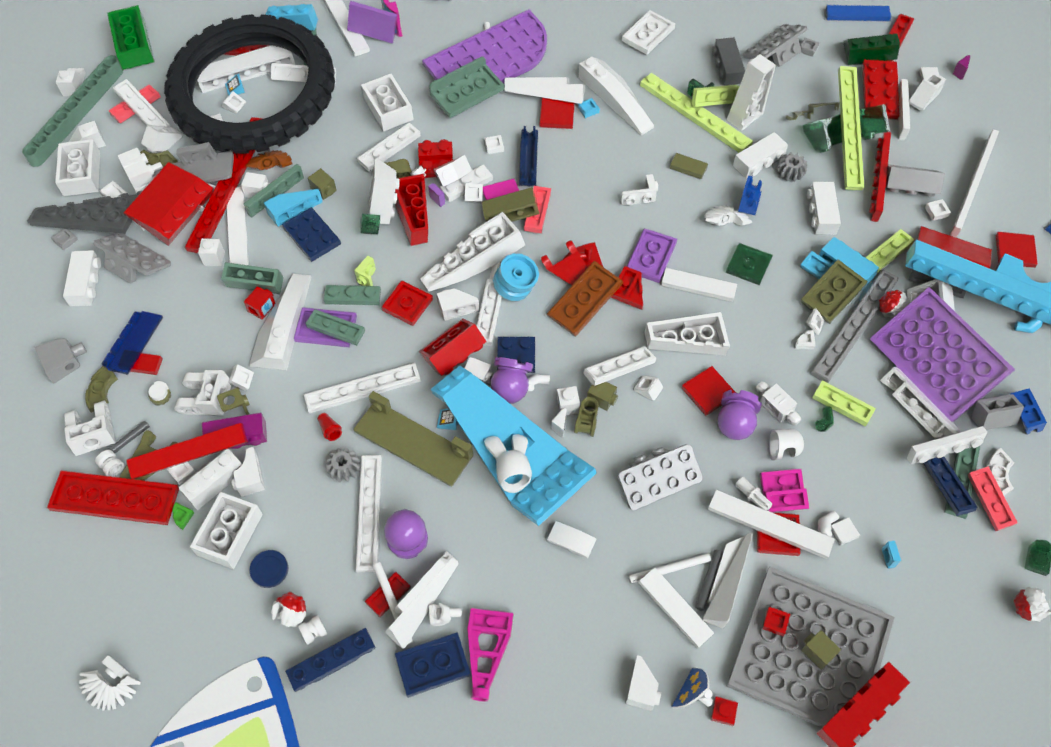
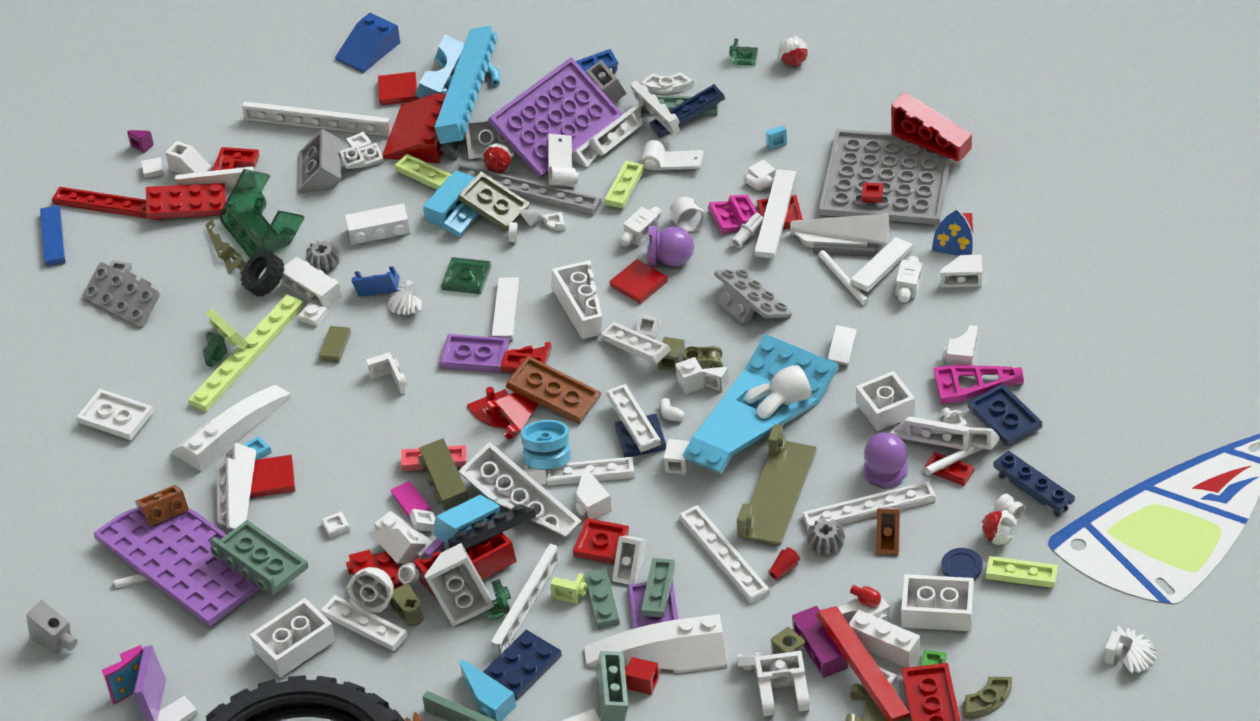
camera: 100 degrees left, 15 degrees down
olive brick [307,168,337,200] -> none
red slope [419,318,487,376] -> none
slope [437,408,458,430] -> none
medium lavender tile [491,357,533,404] -> none
dark blue piece [519,126,538,186] -> none
dark grey brick [712,37,745,86] -> none
white wedge [727,54,776,131] -> none
olive brick [801,630,841,670] -> none
clear green arm [815,406,834,432] -> none
yellowish green plate [838,66,864,191] -> none
dark green slope [843,34,900,65] -> none
red plate [869,131,891,222] -> none
coral plate [967,466,1018,531] -> none
none -> dark orange bracket [135,485,189,526]
none -> red plate [212,147,260,171]
none -> black tyre [241,250,285,297]
none -> white plate [298,302,328,327]
none -> white slope [339,142,384,169]
none -> white cylinder [347,567,394,614]
none -> medium azure brick [433,494,500,545]
none -> black plate [448,505,536,549]
none -> white tile [491,544,559,658]
none -> white tile [508,222,518,243]
none -> white door [548,134,579,188]
none -> white tile [606,384,661,452]
none -> white slope [612,535,647,584]
none -> white door [641,140,704,171]
none -> red cylinder [850,585,881,608]
none -> white brick [856,371,915,431]
none -> dark orange slope [876,507,901,555]
none -> white piece [895,256,922,303]
none -> white arch [943,325,978,366]
none -> olive tile [965,677,1012,719]
none -> yellowish green plate [986,556,1058,588]

